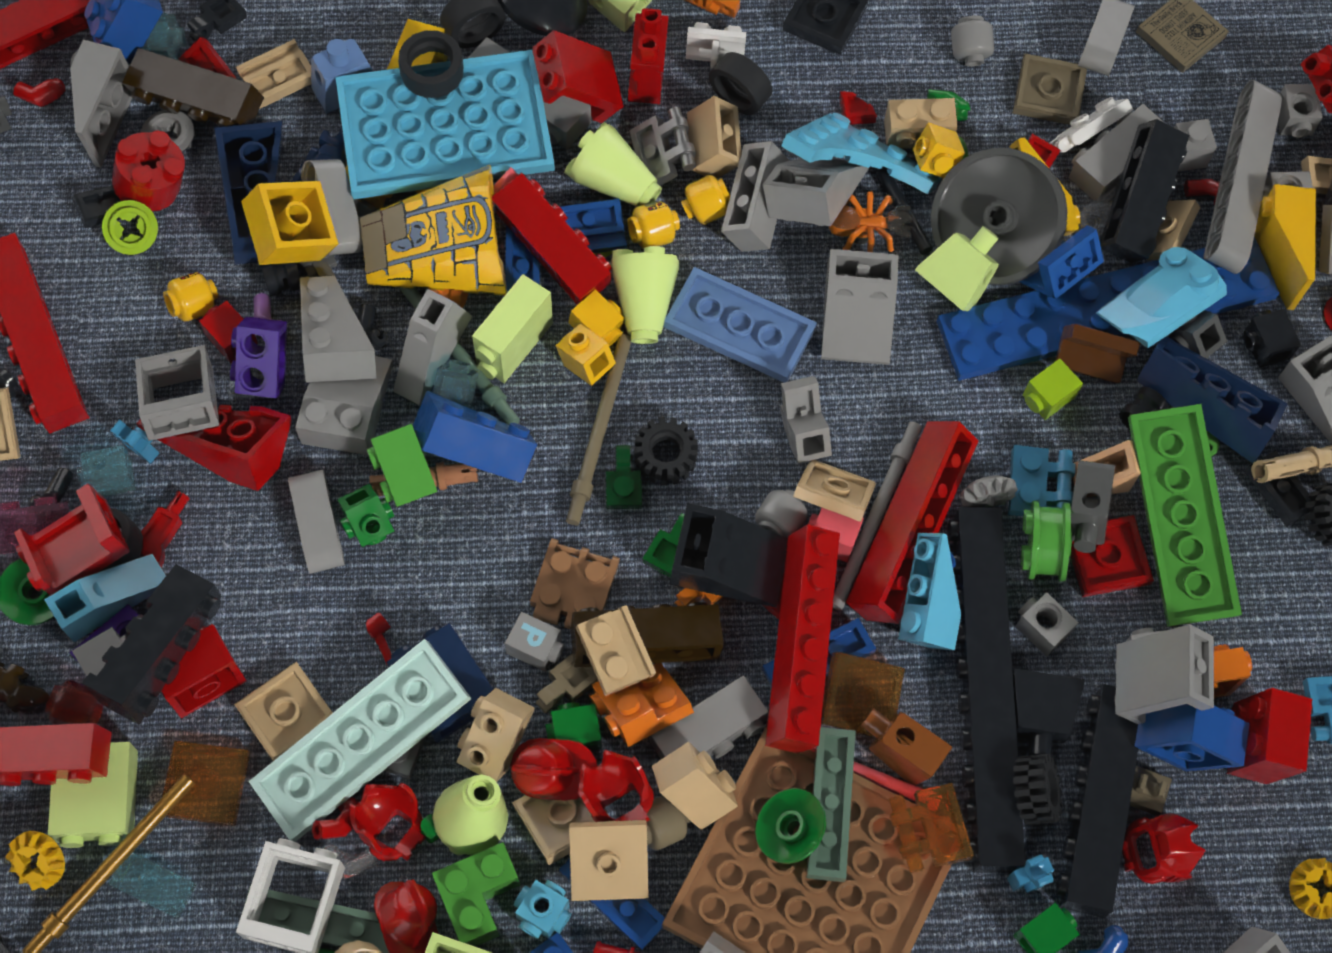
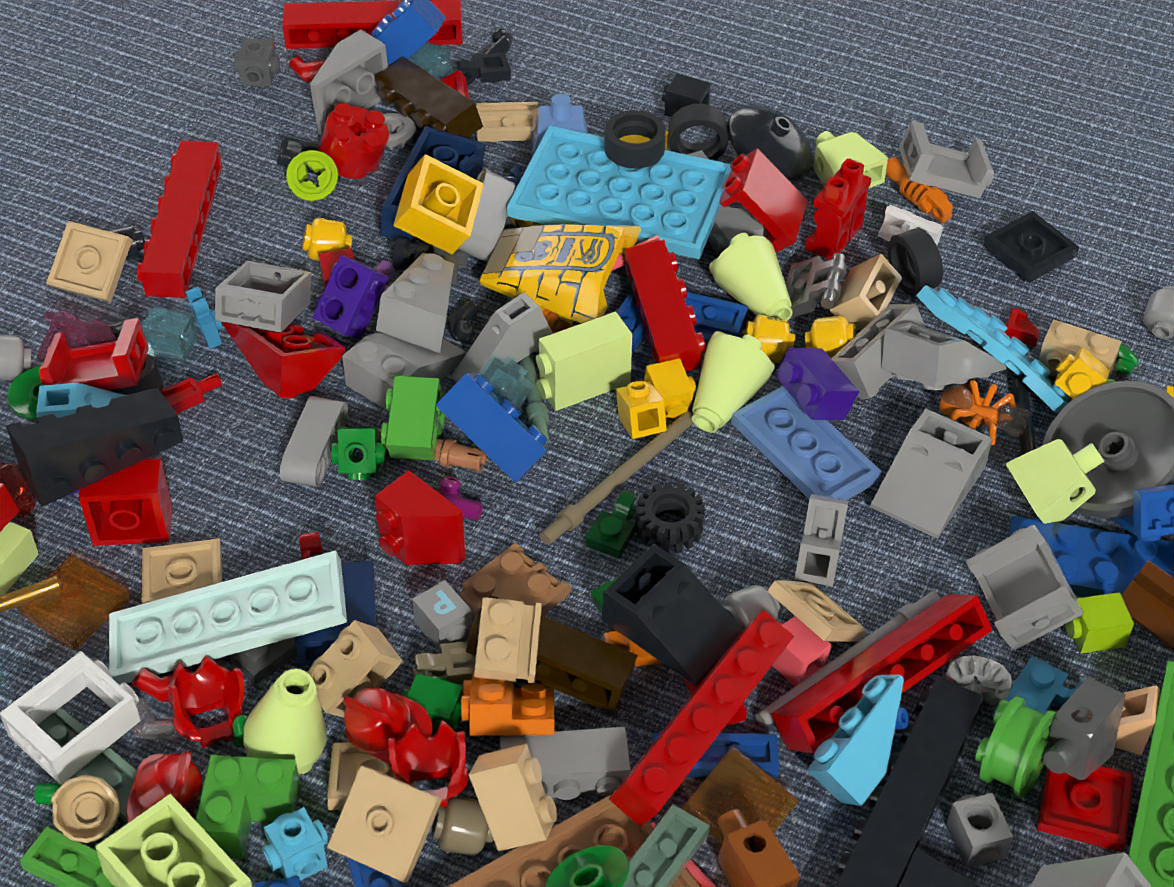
camera: 30 degrees right, 20 degrees down
none -> red slope [375,470,466,565]
none -> magenta arm [437,476,483,521]
none -> dark purple brick [776,348,859,420]
none -> light grey panel [966,525,1084,651]

